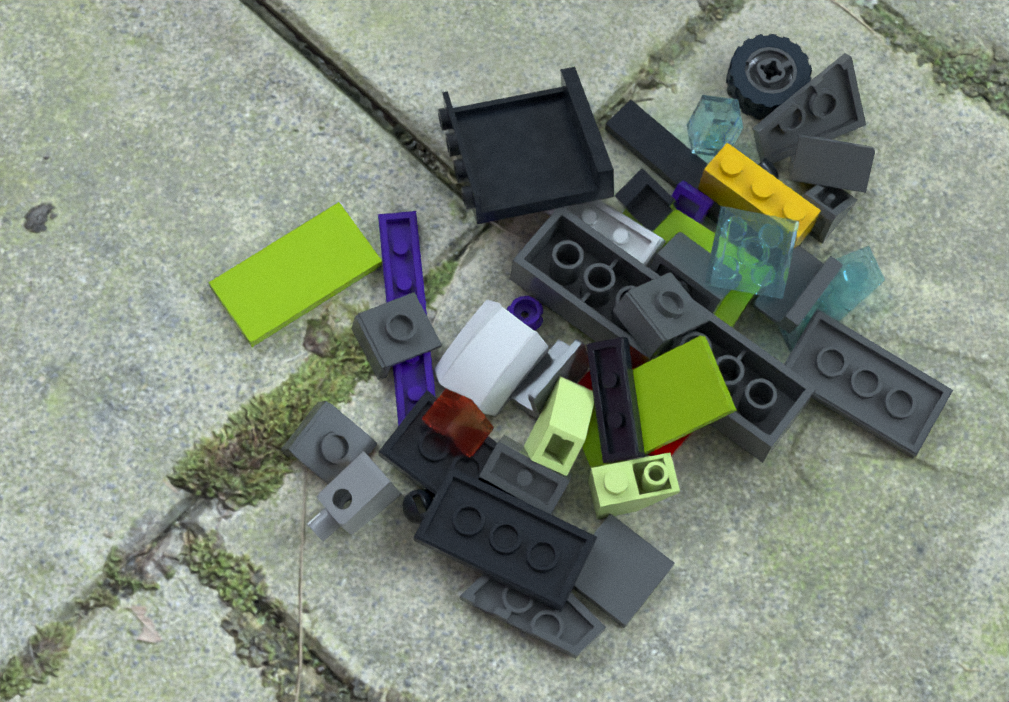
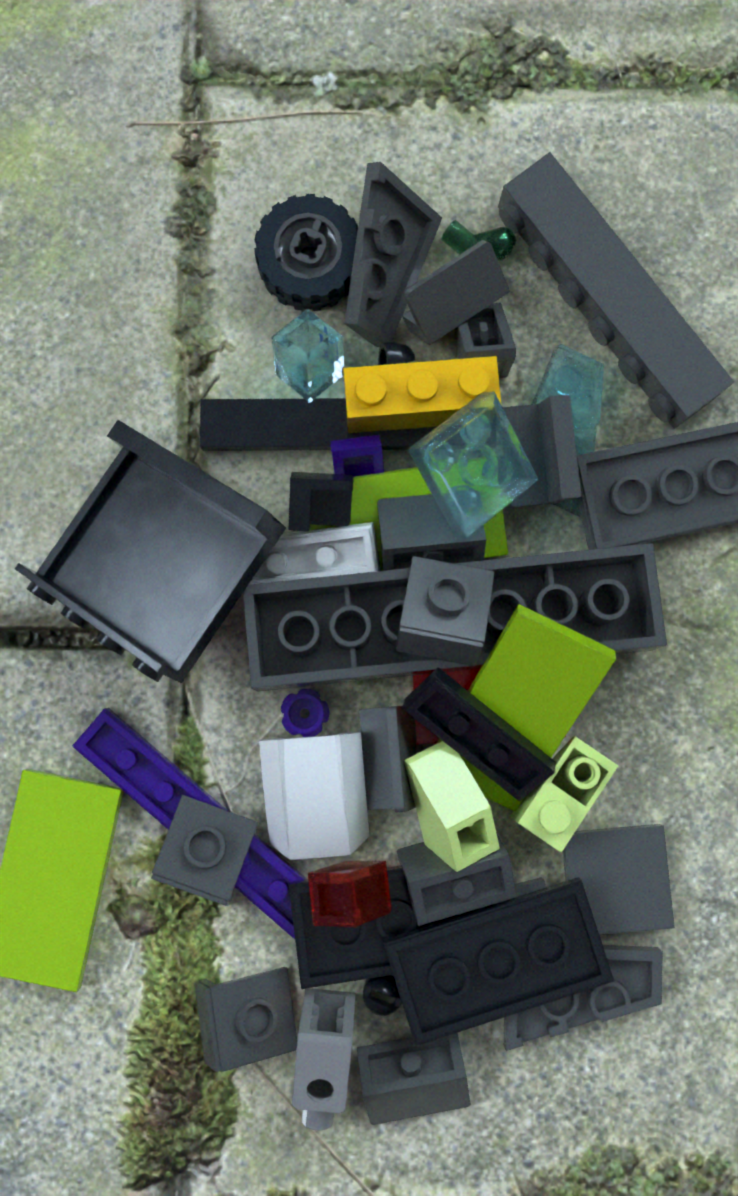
camera: 40 degrees left, 15 degrees up
none -> dark grey panel [357,1033,471,1125]
none -> clear green arm [441,220,516,261]
none -> dark grey brick [498,152,734,429]

